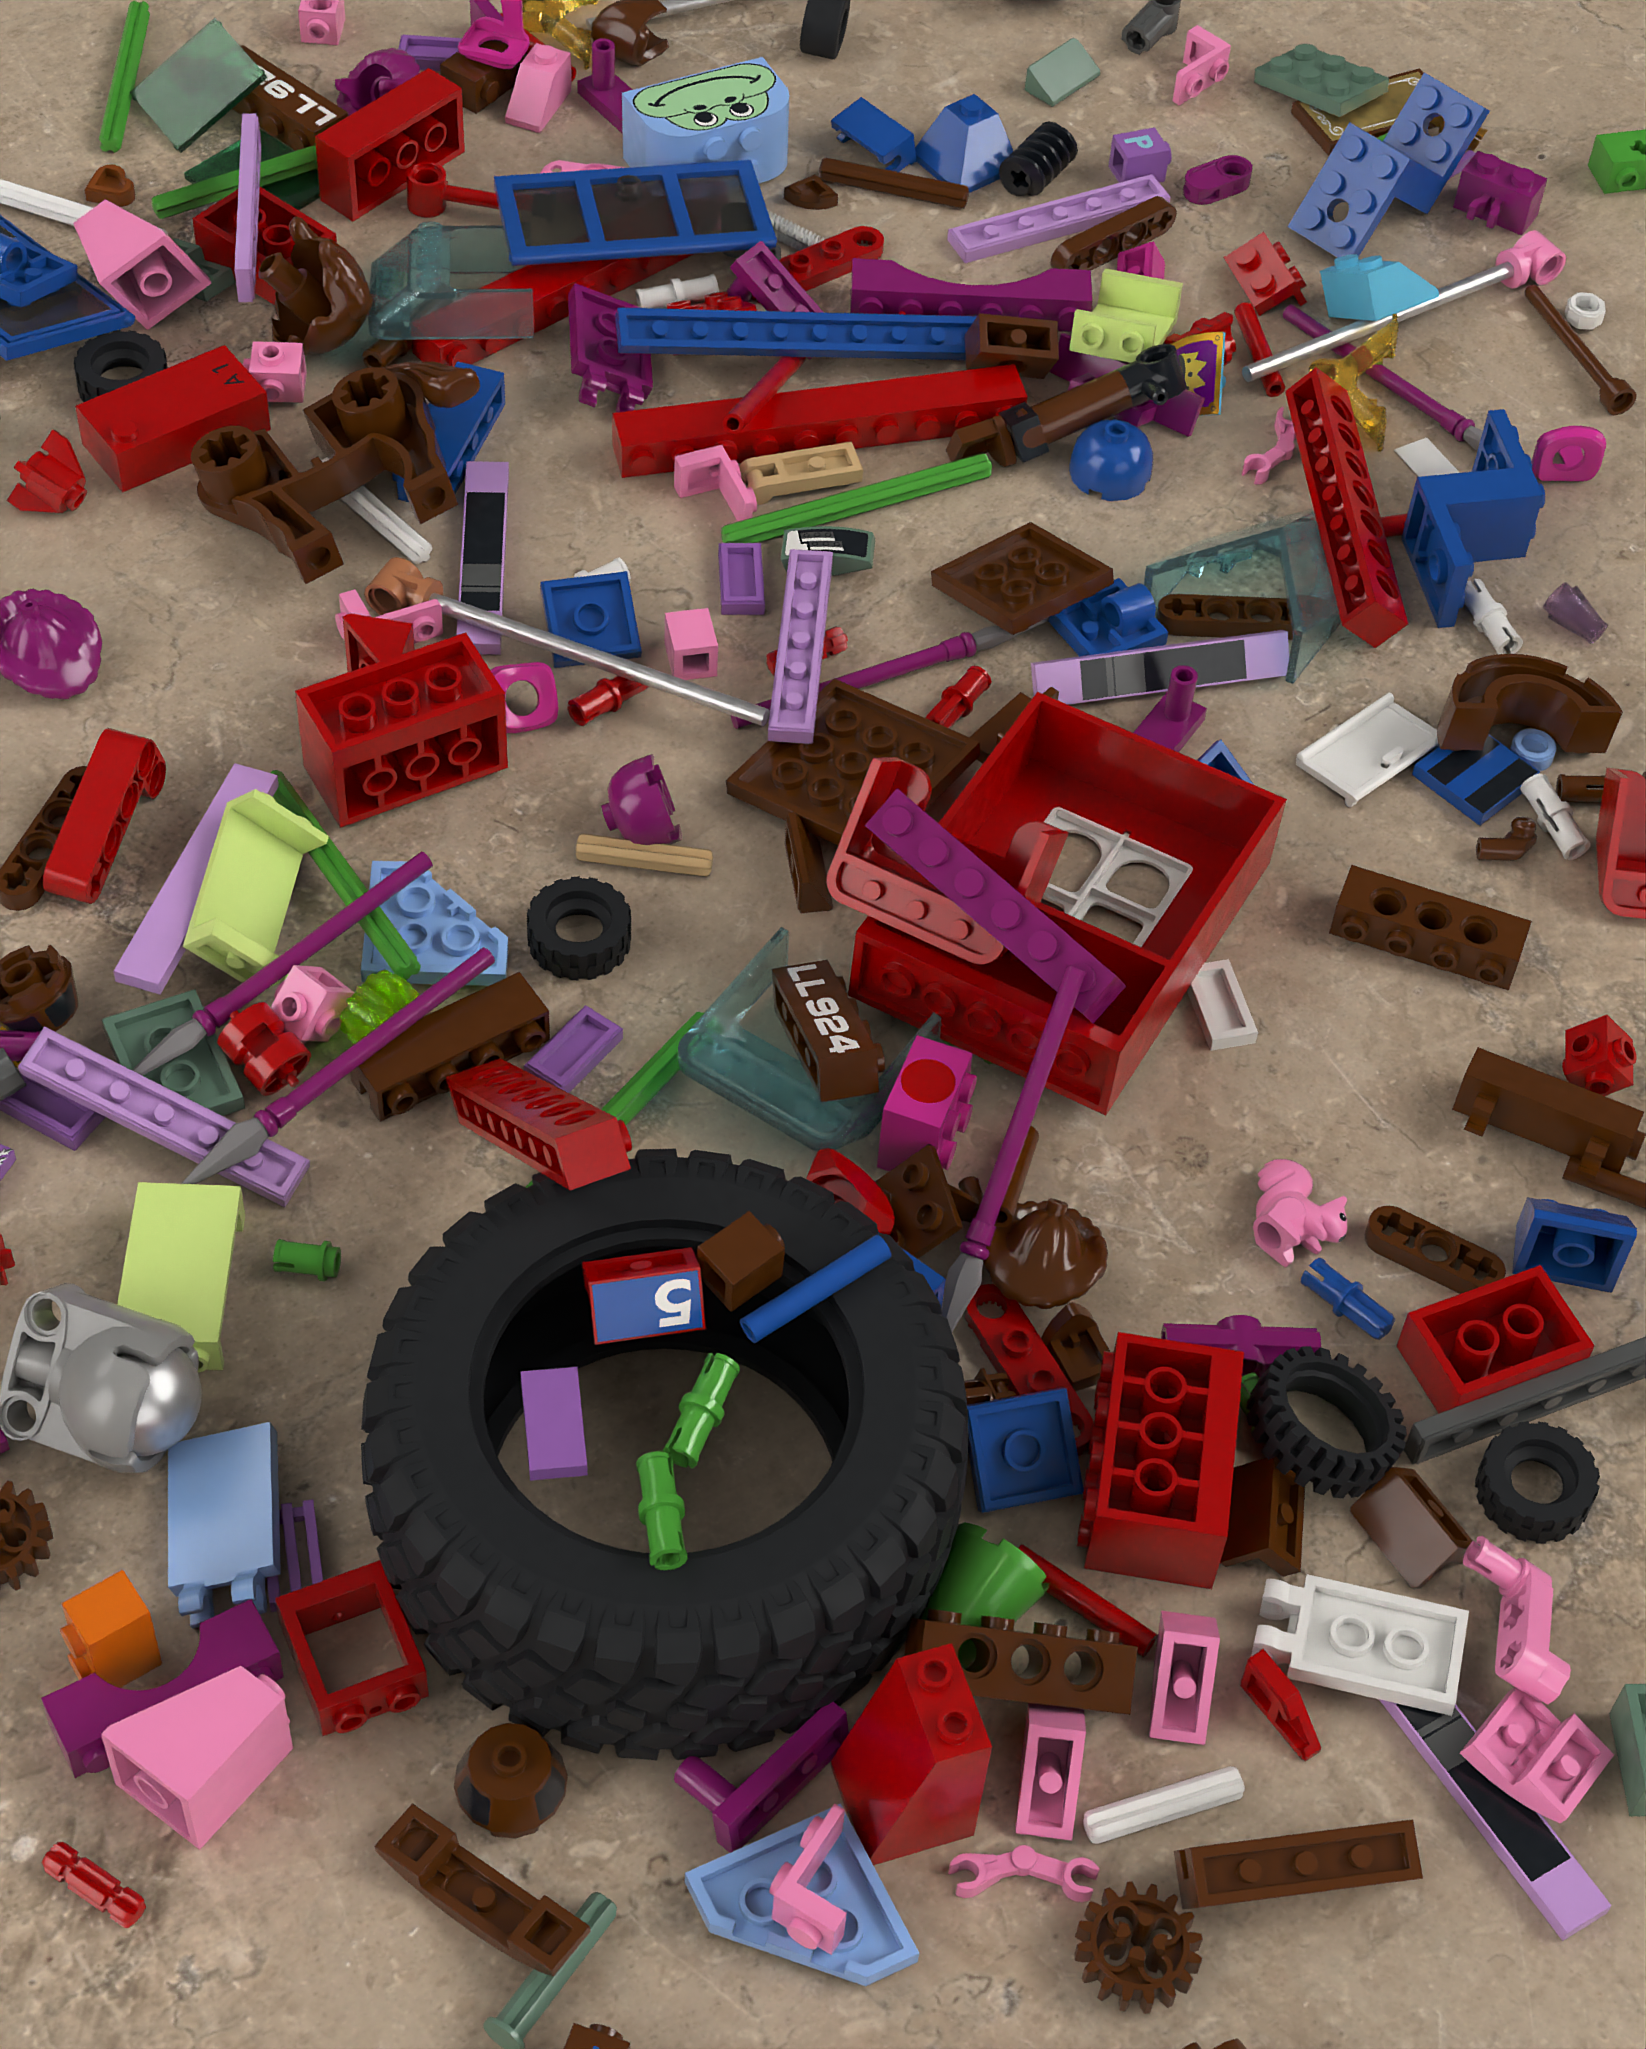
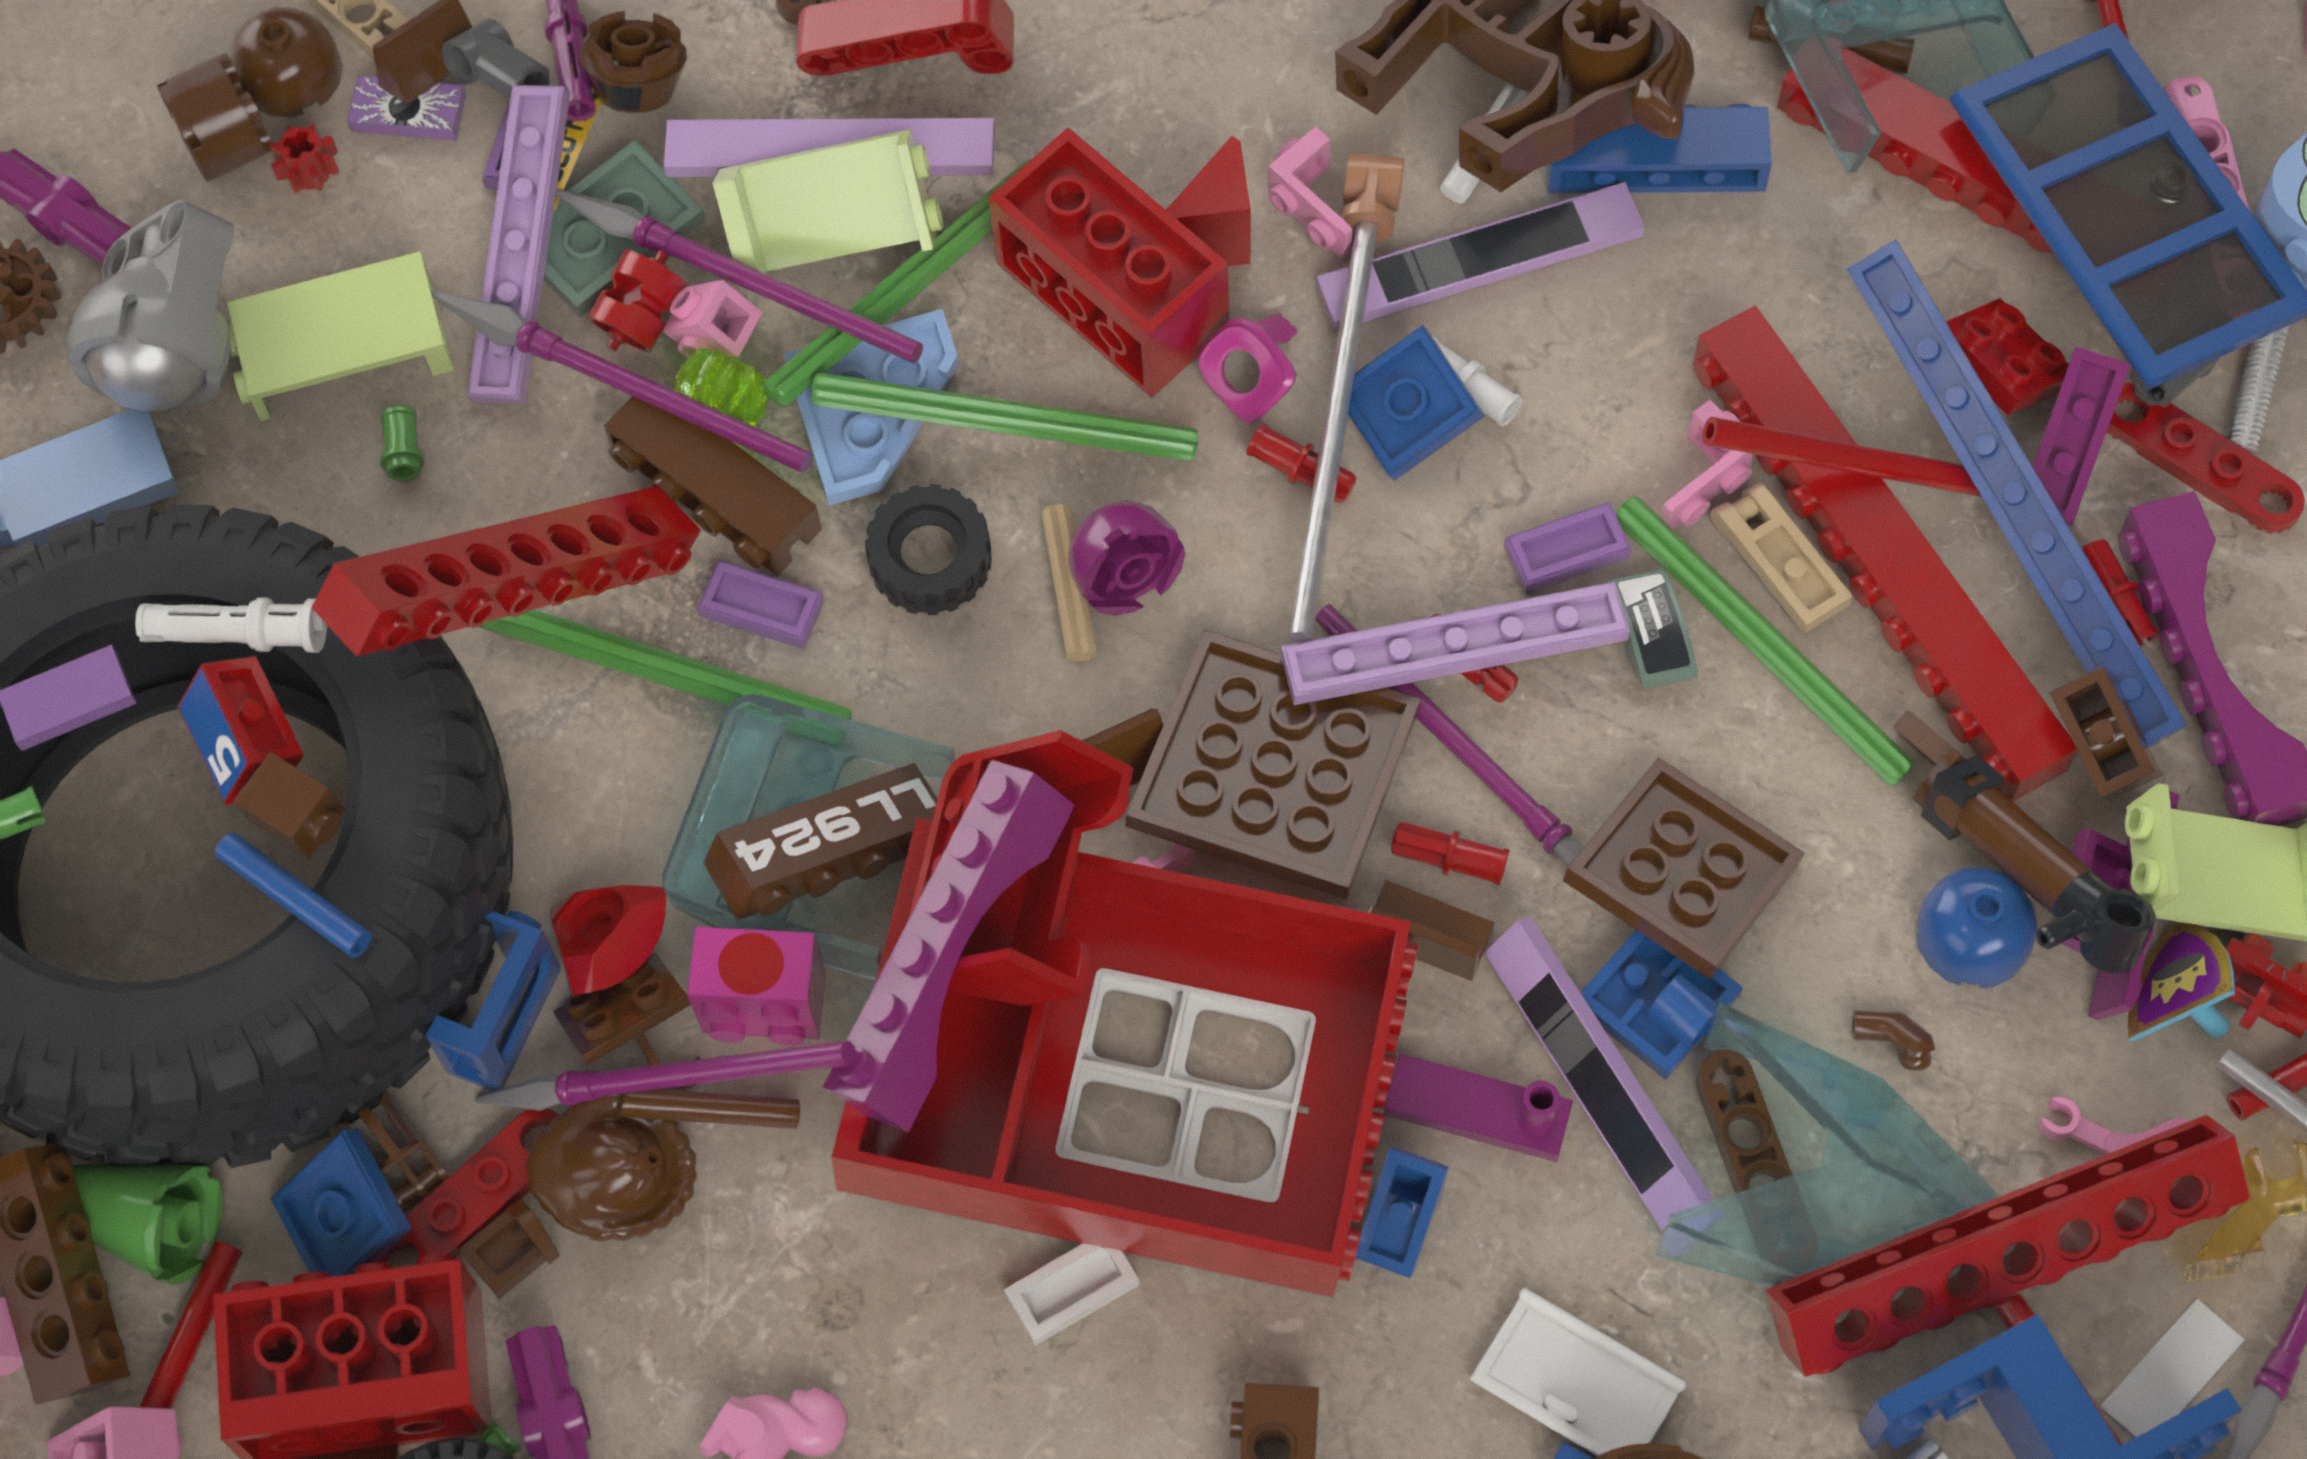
camera: 80 degrees right, 15 degrees up
magenta tile [568,283,653,412] -> none
white pin [636,274,719,309] -> none
bright green pin [663,1353,740,1468] -> none
bright pink brick [664,608,718,680] -> none
none -> white pin [135,598,327,653]
none -> bright green axle [811,373,1199,461]
none -> reddish brown arm [1852,1010,1935,1071]

